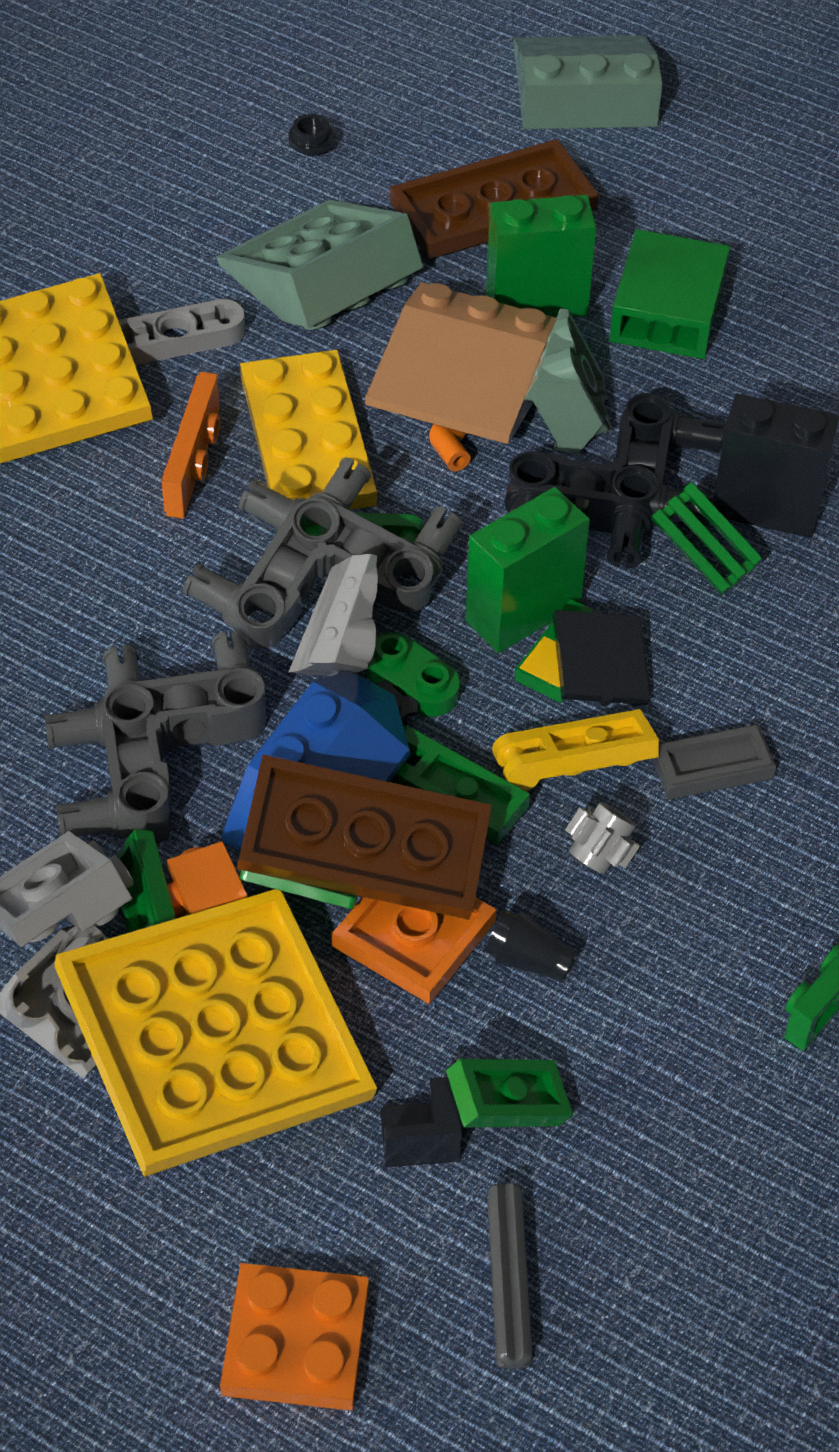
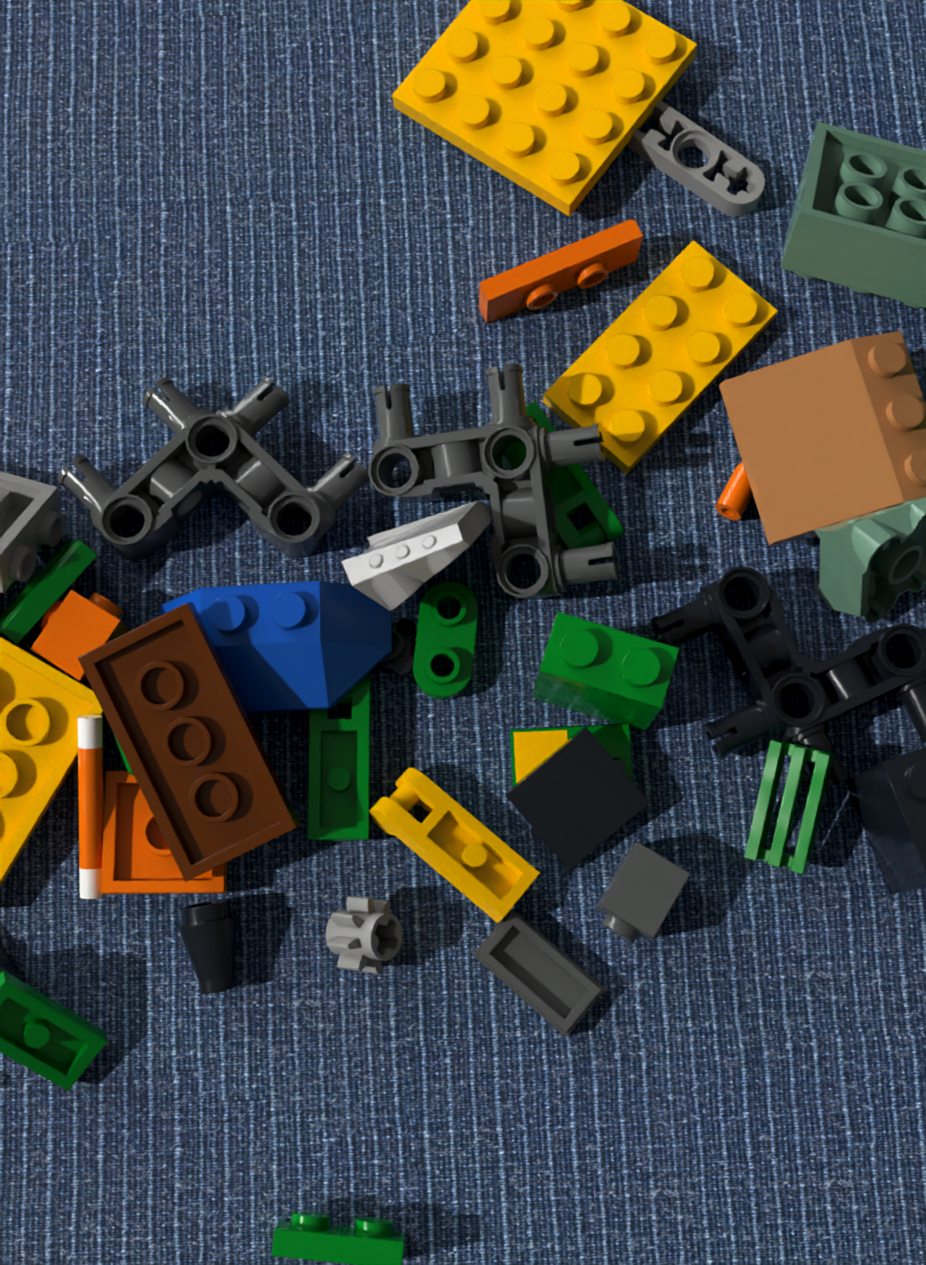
camera: 55 degrees right, 25 degrees up
none -> orange bar [77,715,104,899]
none -> dark grey brick [594,841,690,944]

